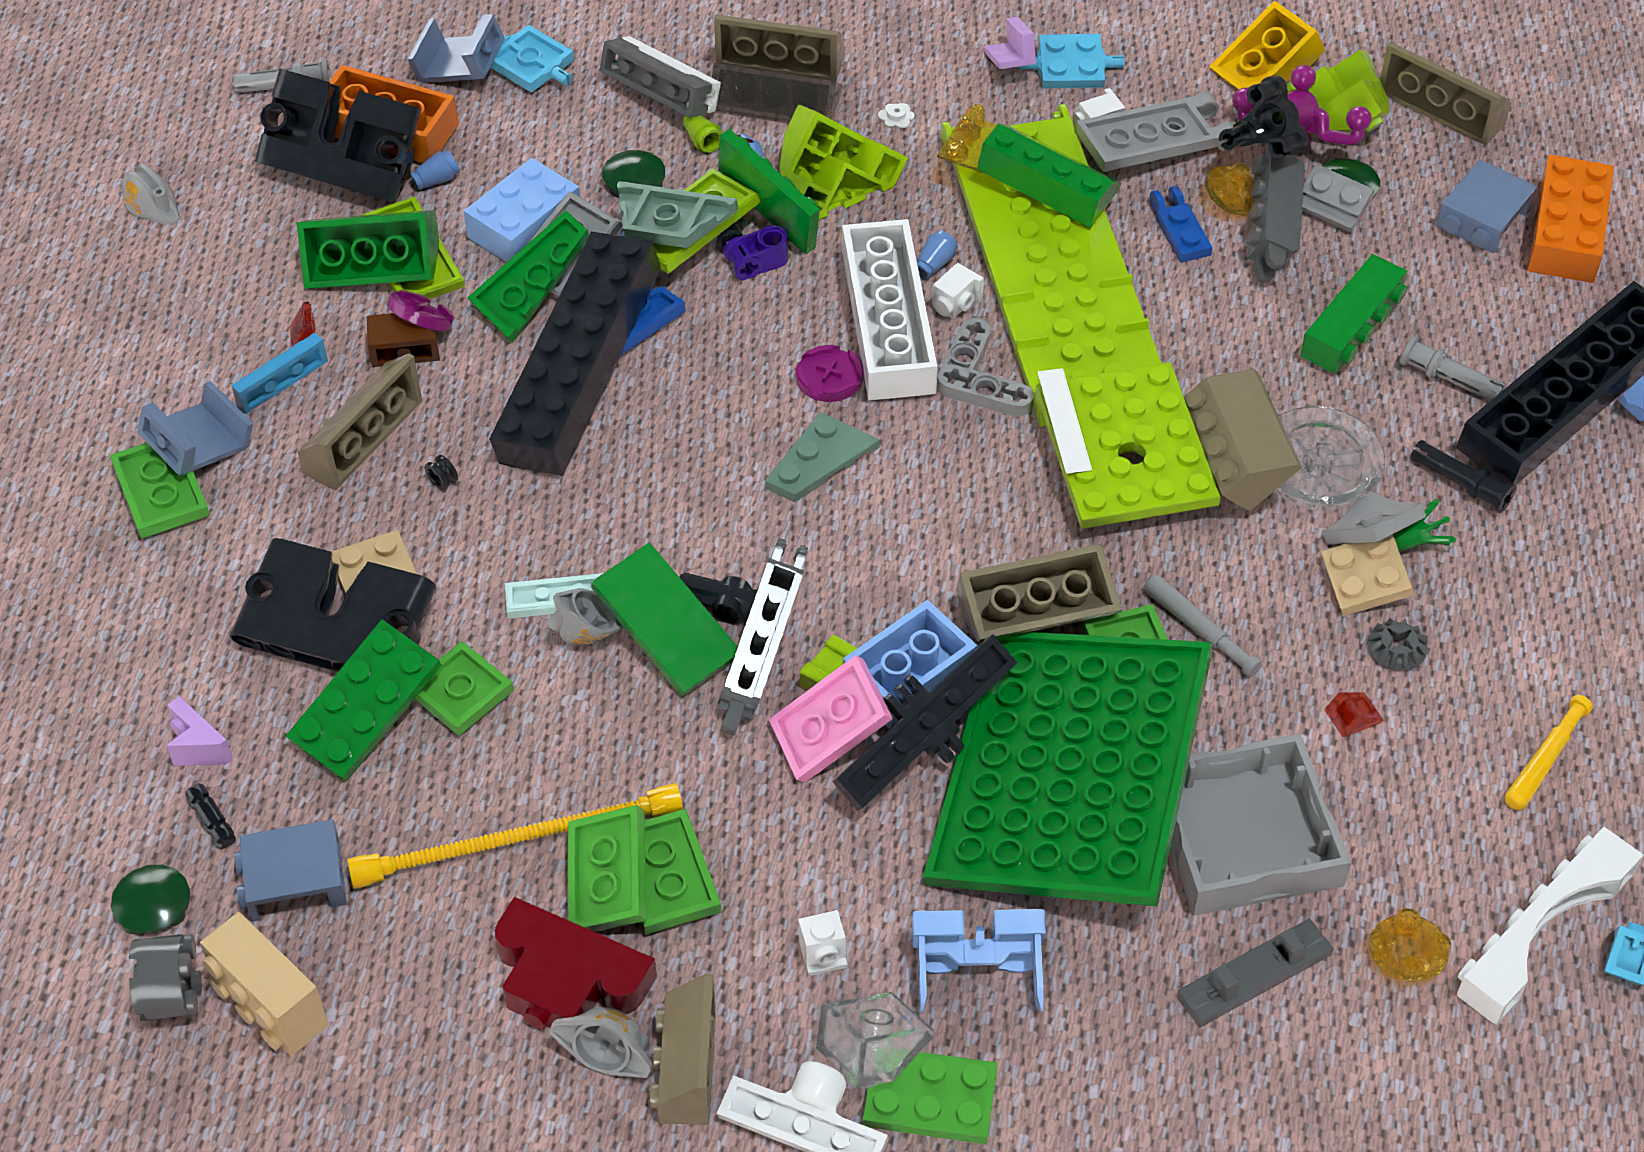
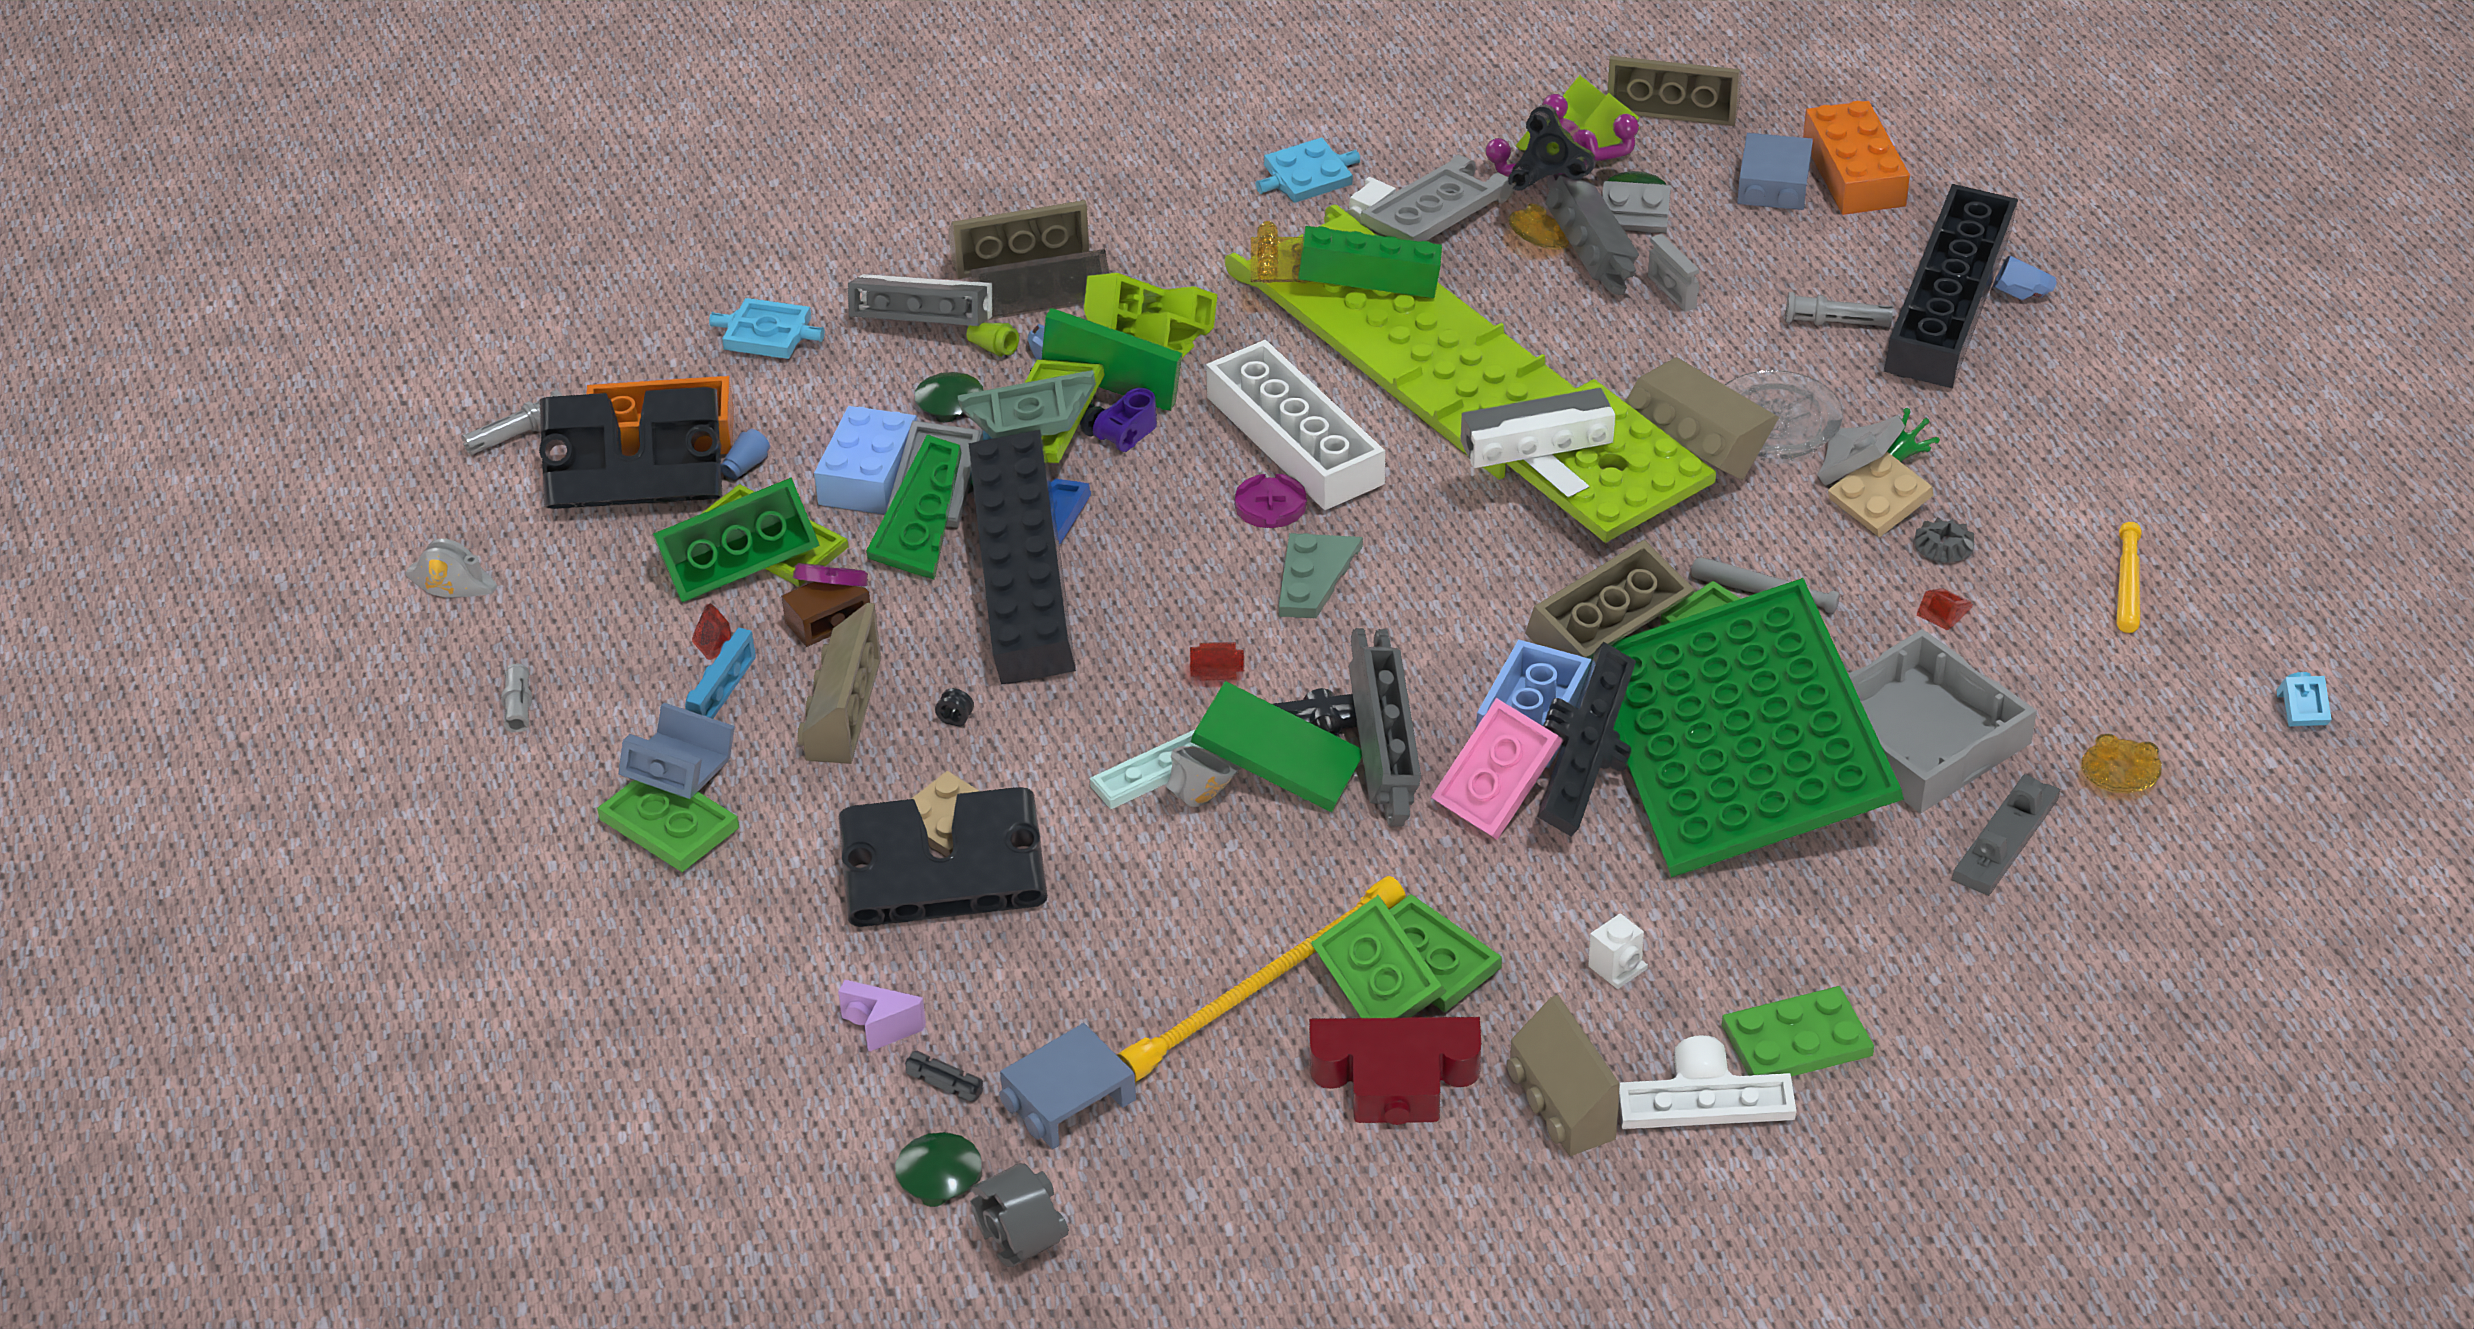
camera: 25 degrees left, 10 degrees down
tan brick [200,912,329,1057] -> none
green piece [286,619,442,782] -> none
sand blue panel [407,14,505,83] -> none
bright green plate [415,641,514,736] -> none
light grey hat [549,1007,652,1078] -> none
lime piece [800,634,857,691] -> none
clear slope [816,992,934,1088] -> none
white plant [878,103,914,128] -> none
light blue piece [912,909,1046,1013] -> none
medium blue cone [917,230,958,280] -> none
white brick [932,263,984,319] -> none
light grey beam [937,318,1034,416] -> none
lavender panel [984,17,1036,69] -> none
blue hinge [1149,185,1213,263] -> none
yellow slope [1209,0,1326,90] -> none
green brick [1300,254,1408,374] -> none
black pin [1411,440,1517,513] -> none
white arch [1456,827,1643,1025] -> none
none -> light grey pin [501,663,532,733]
none -> clear red brick [1190,642,1245,681]
none -> white piece [1460,388,1615,468]
none -> light grey plate [1648,234,1699,312]

